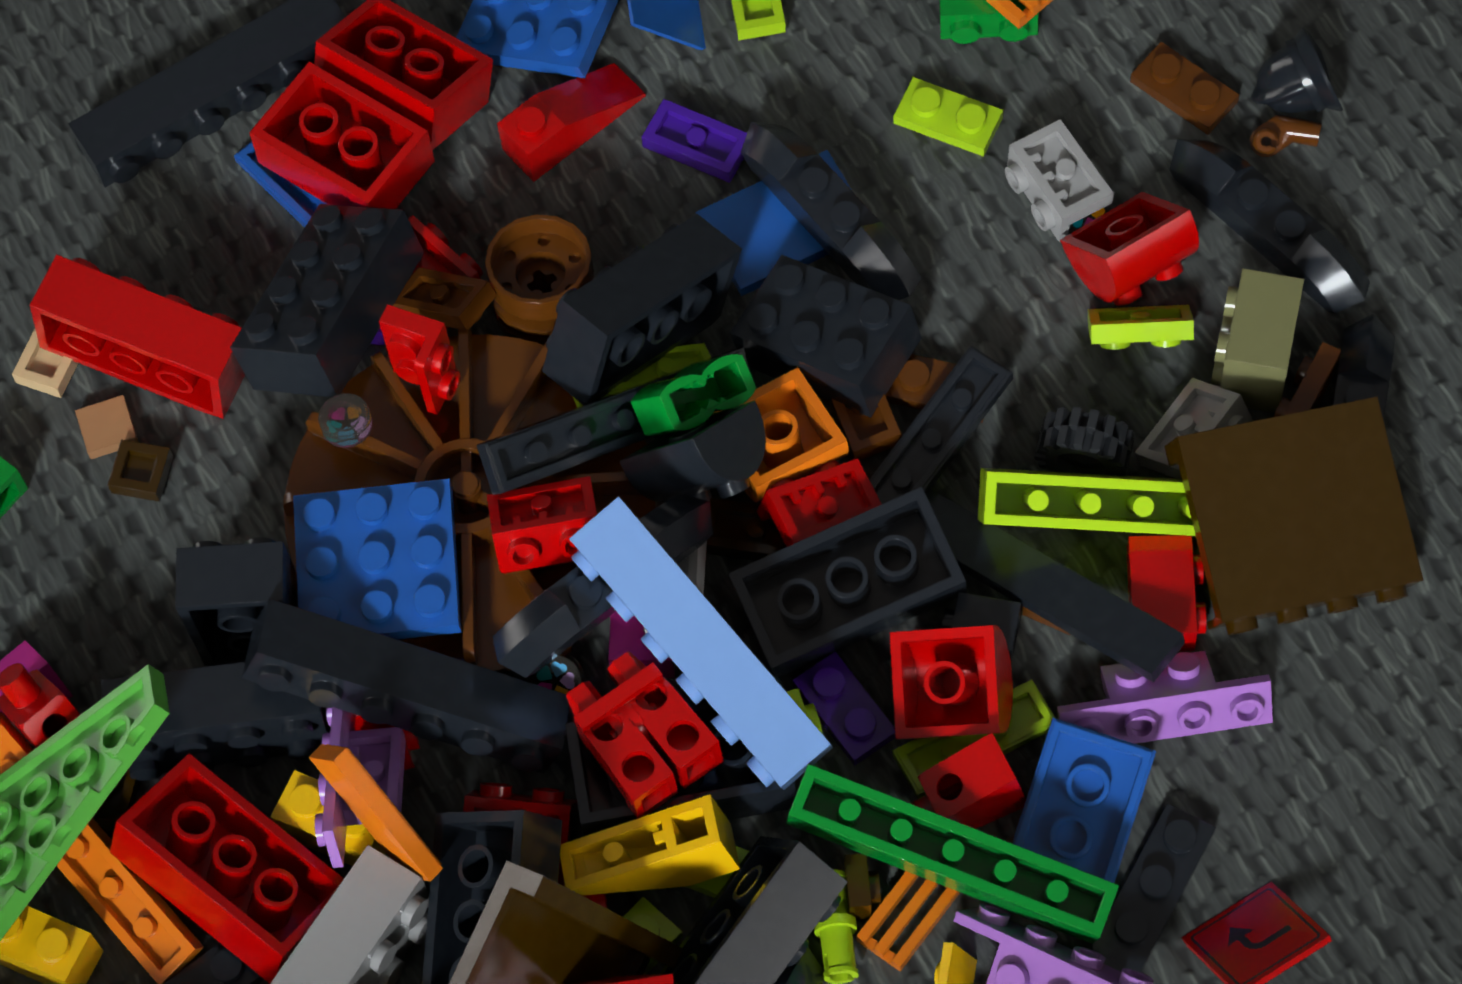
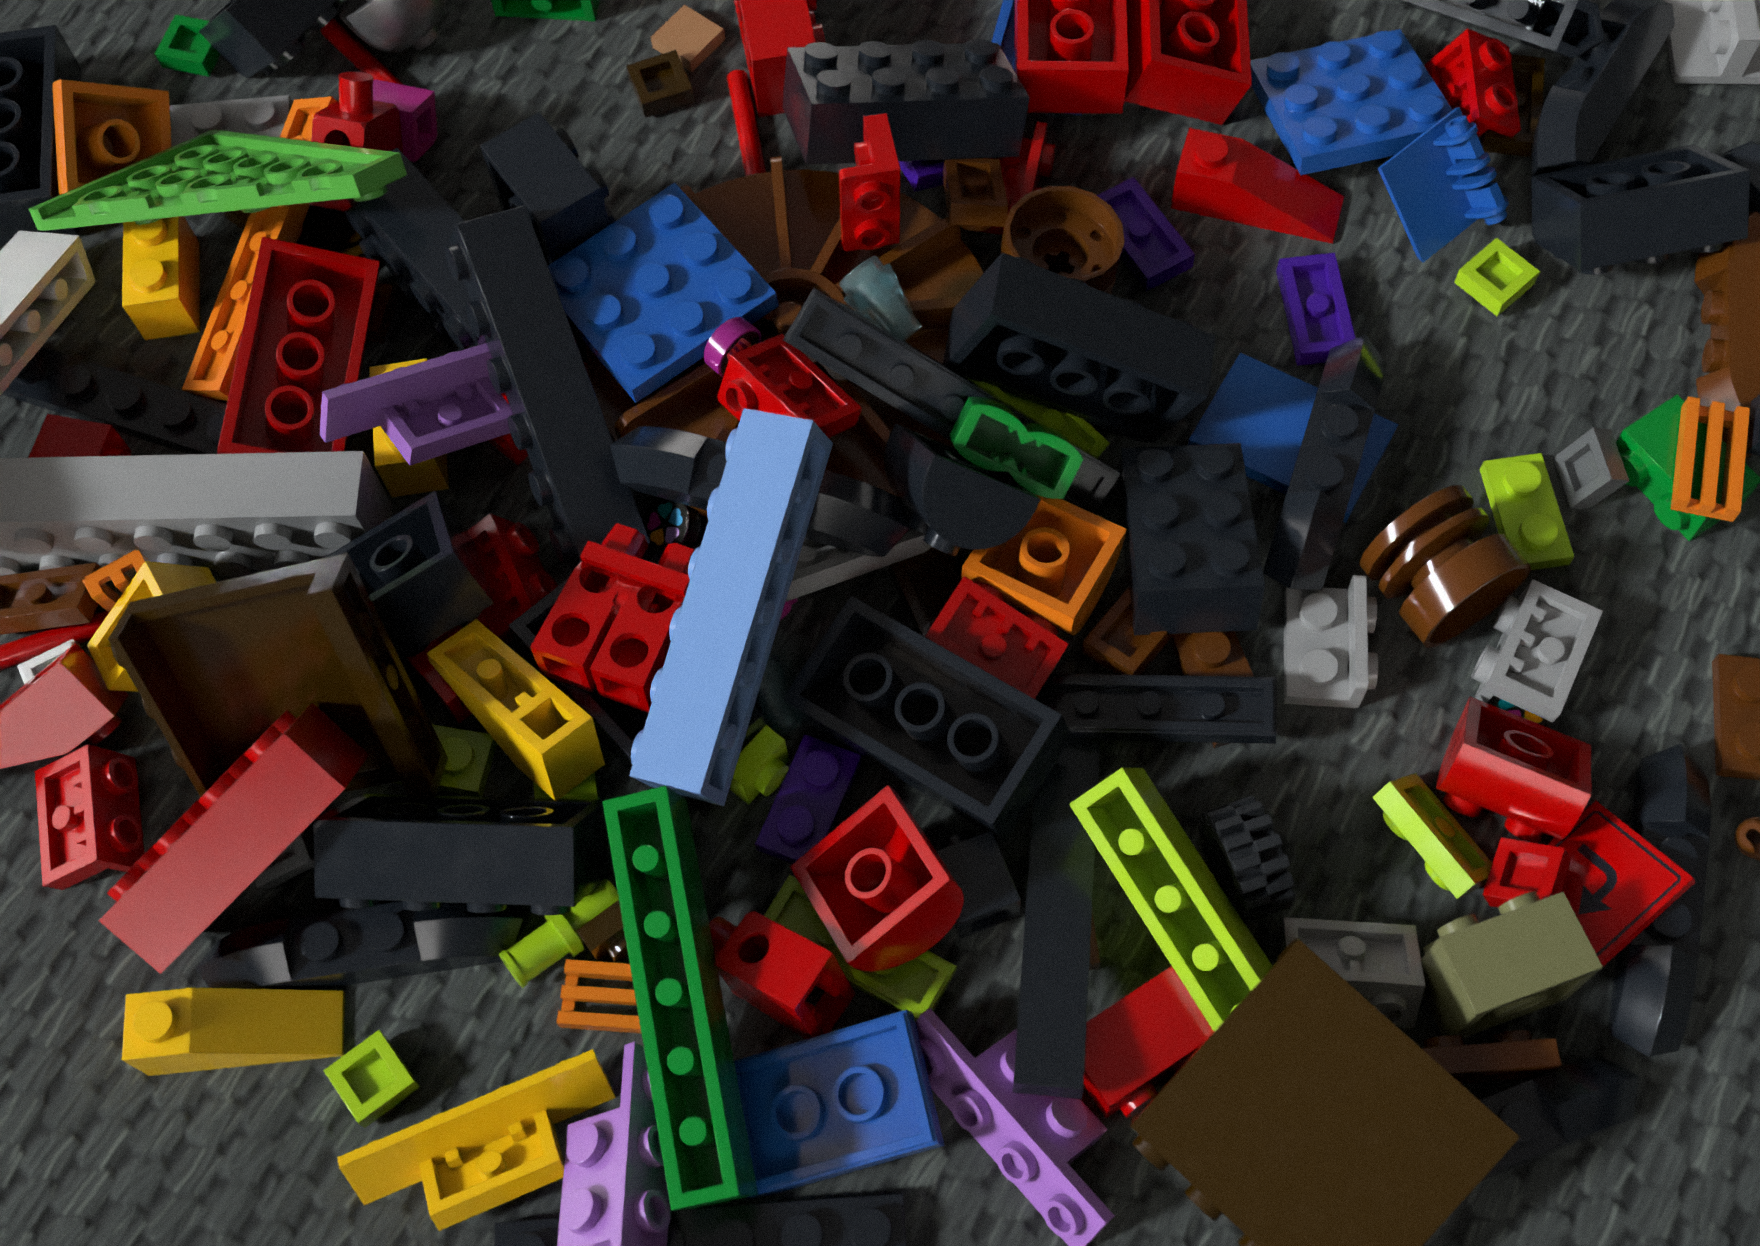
camera: 55 degrees right, 0 degrees up
orange tile [309,744,443,882] -> none
clear smoke tile [318,393,373,448] -> none
none -> magenta tile [704,317,762,378]
none -> red piece [727,69,766,176]
none -> clear light blue cone [839,255,922,341]
none -> dark purple plate [1097,177,1195,291]
none -> light grey bracket [1284,575,1378,708]
none -> reddish brown wheel [1359,485,1531,648]
none -> red plate [1483,837,1571,908]
none -> red piece [1547,801,1696,966]
none -> dark grey plate [1553,427,1629,509]

